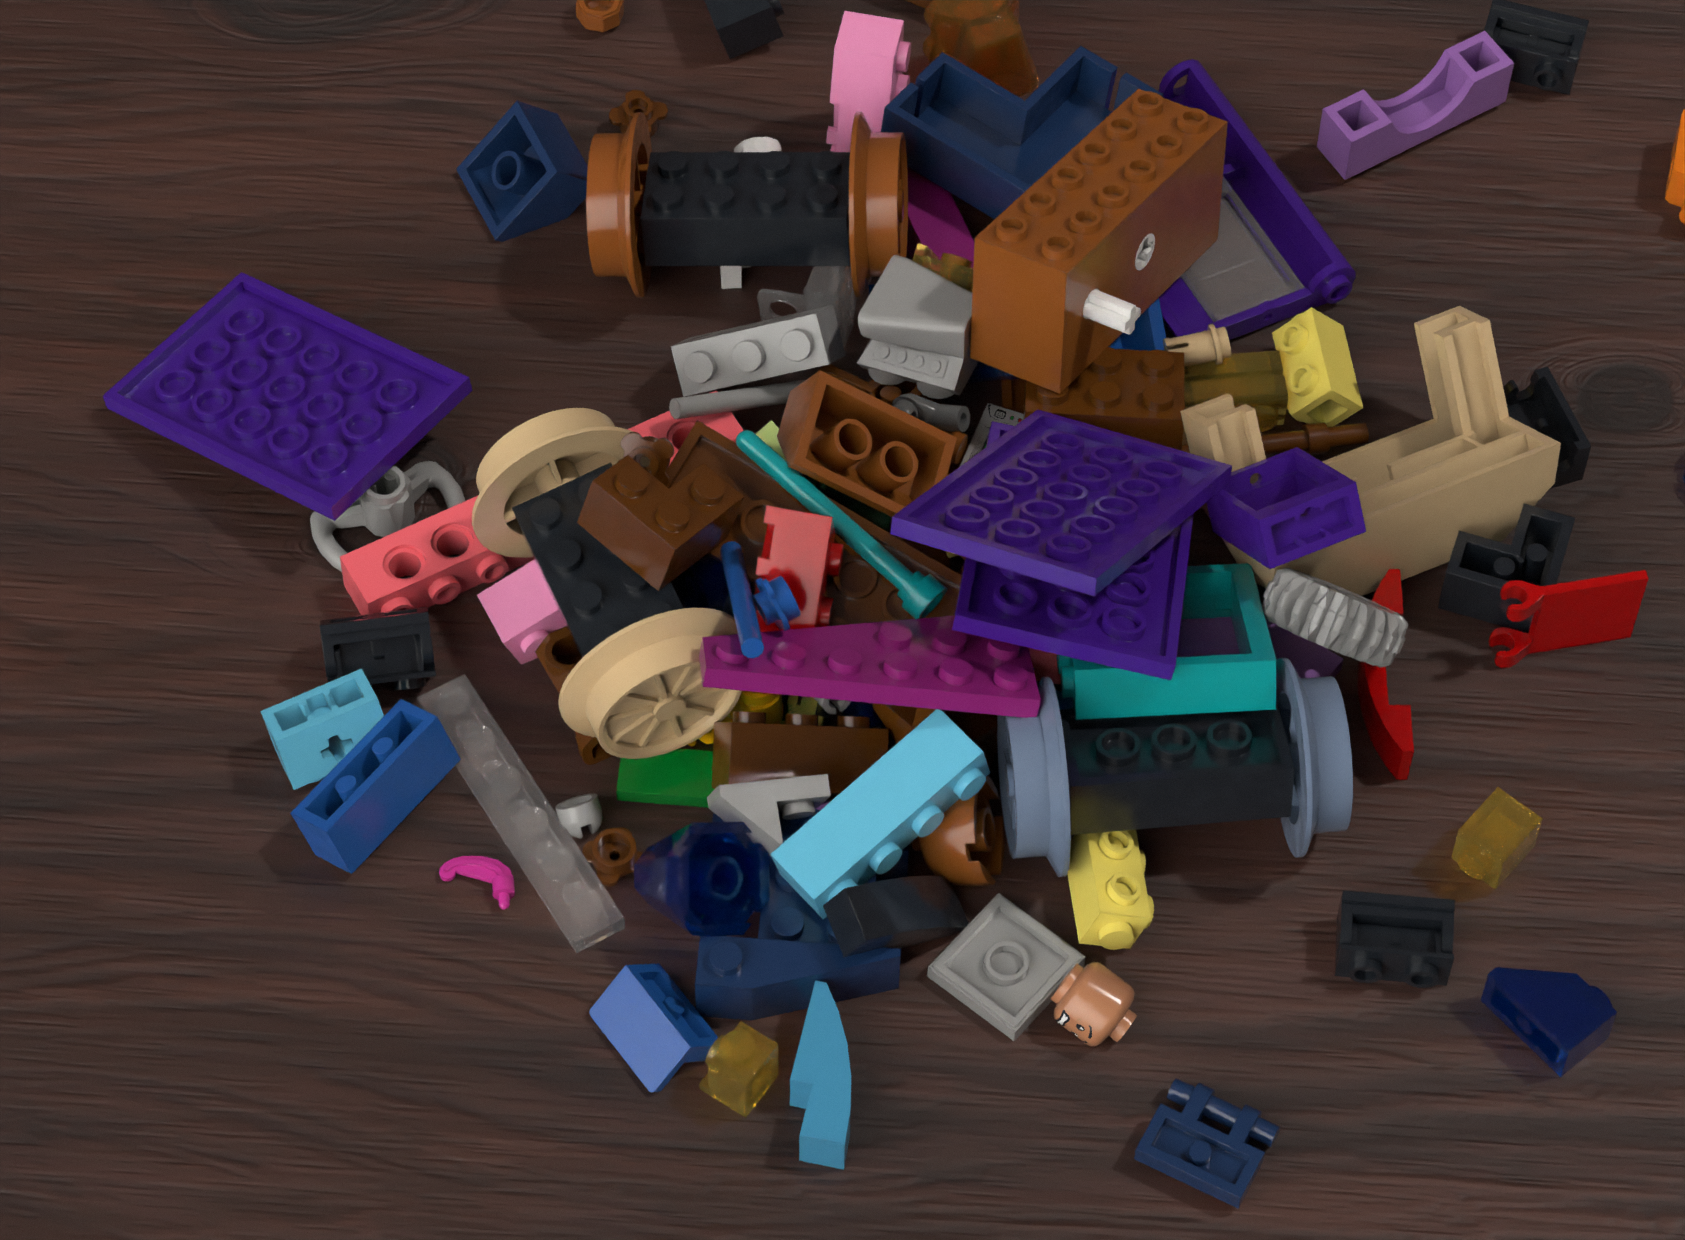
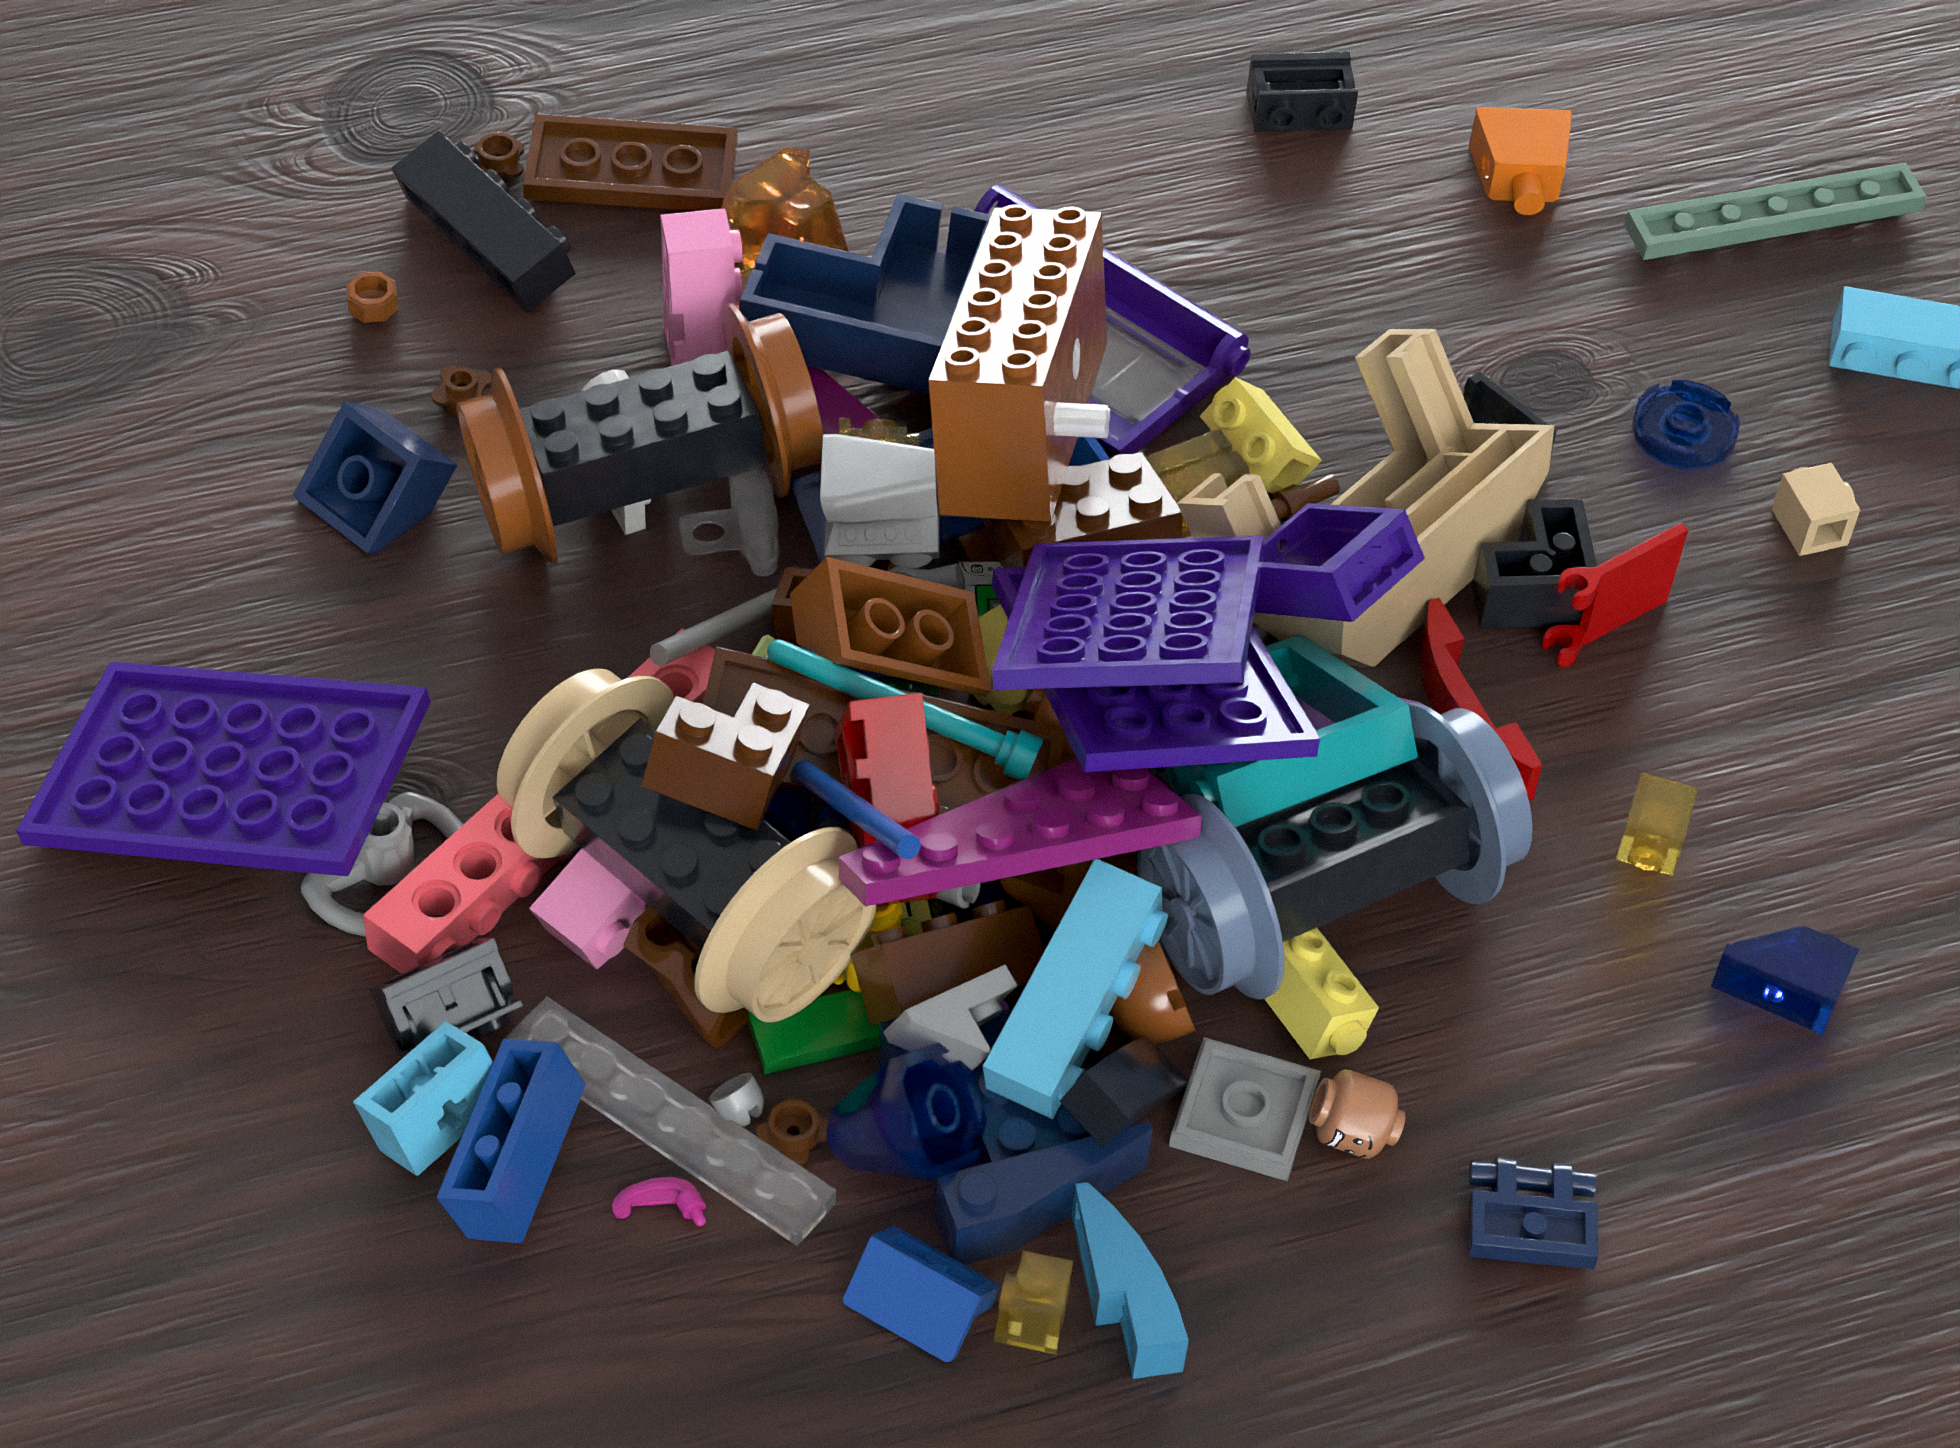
camera: 25 degrees left, 5 degrees down
reddish brown plate [621,432,674,486] -> none
light grey brick [671,305,846,397] -> none
blue plate [752,575,801,631] -> none
tan pin [1163,324,1231,367] -> none
light grey gear [1262,568,1409,667] -> none
medium lavender arch [1317,31,1514,180] -> none
black hinge [1335,890,1455,988] -> none

